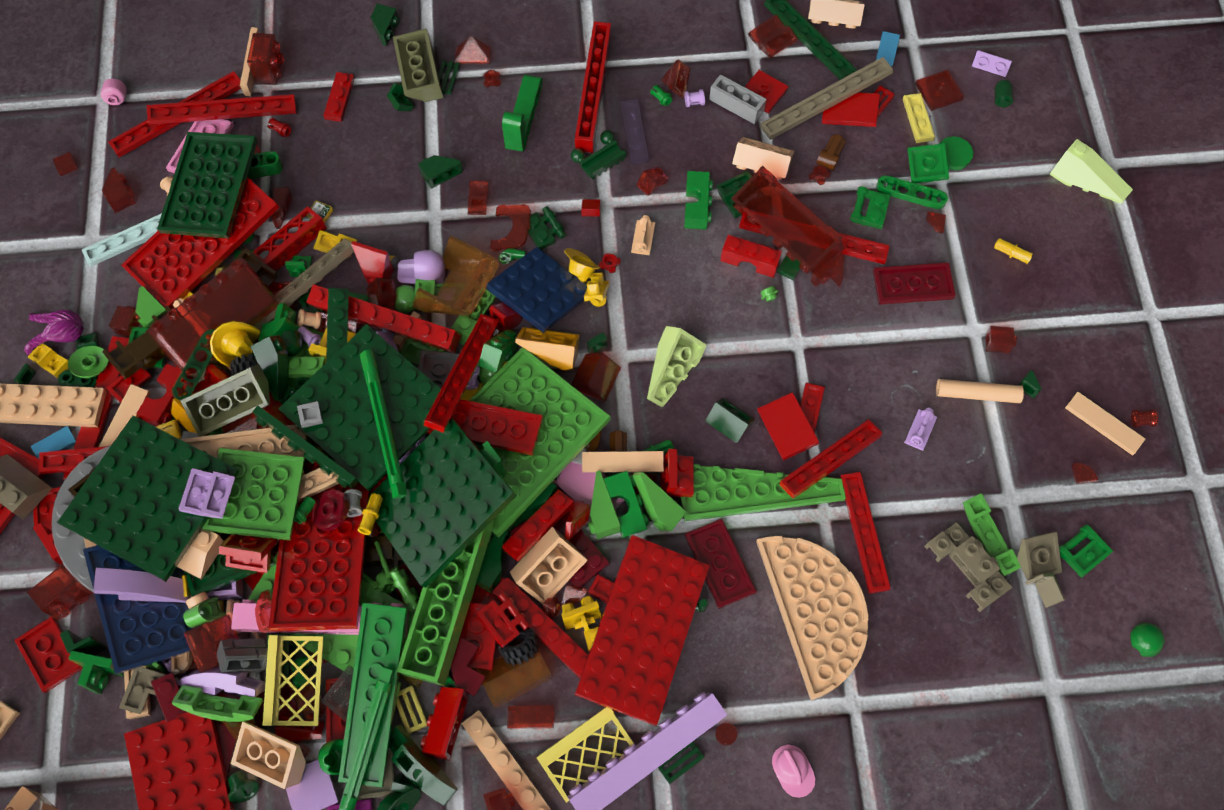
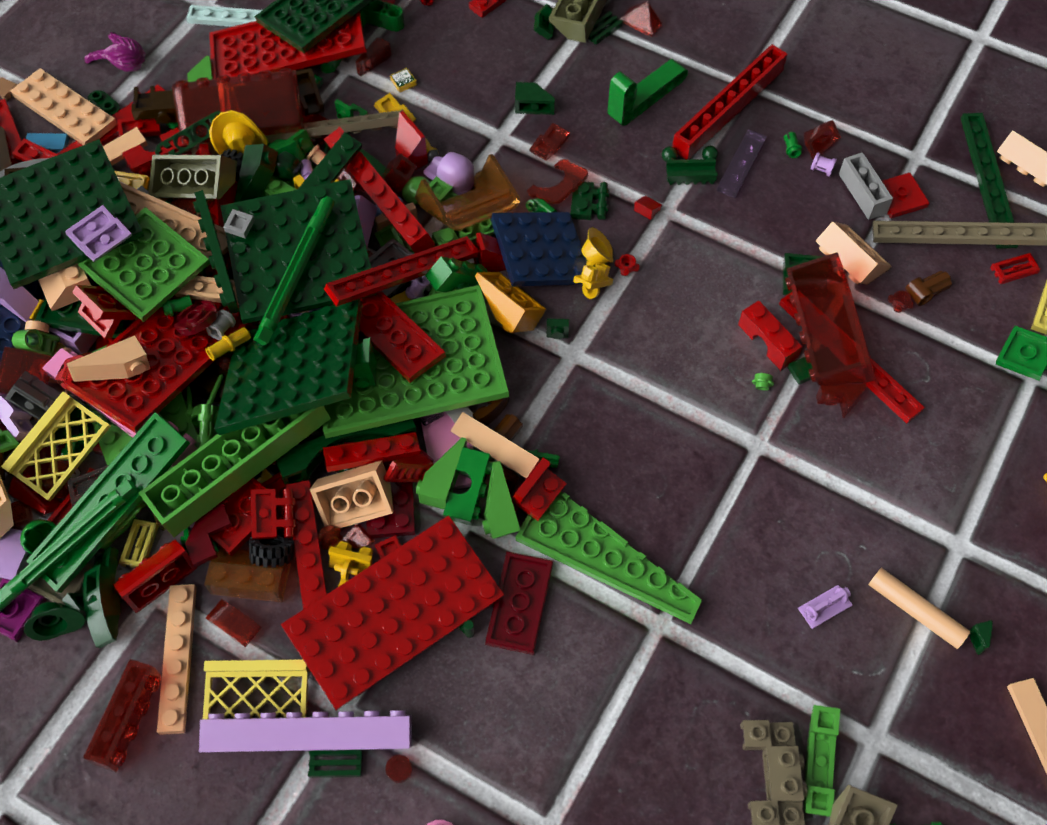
camera: 35 degrees right, 5 degrees down
dark green slope [13,363,36,385] -> none
yellow slope [28,344,68,378] -> none
bright green dish [68,346,109,378] -> none
dark green slope [76,332,100,350] -> none
clear red brick [109,306,140,338] -> none
red fence [253,206,327,271] -> none
clear red plate [483,70,501,87] -> none
clear red slope [571,352,621,402] -> none
light nougat hinge [631,215,655,255] -> none
clear red bracket [636,167,669,196] -> none
yellowish green wedge [647,326,707,407] -> none
green arch [684,171,713,229] -> none
dark green panel [705,398,755,443] -> none
clear red slope [748,15,798,58] -> none
light nougat plate [756,536,868,701] -> none
red tile [757,392,819,461] -> none
red plate [780,419,883,499] -> none
red tile [800,383,825,433] -> none
red tile [822,93,880,127] -> none
red plate [840,472,891,594] -> none
green plate [850,186,890,230] -> none
dark red plate [873,262,956,305] -> none
green beam [876,175,948,209] -> none
clear red tile [926,212,946,234] -> none
clear red brick [985,326,1017,353] -> none
clear red tile [1072,463,1098,484] -> none
none -> light nougat slope [67,336,150,381]

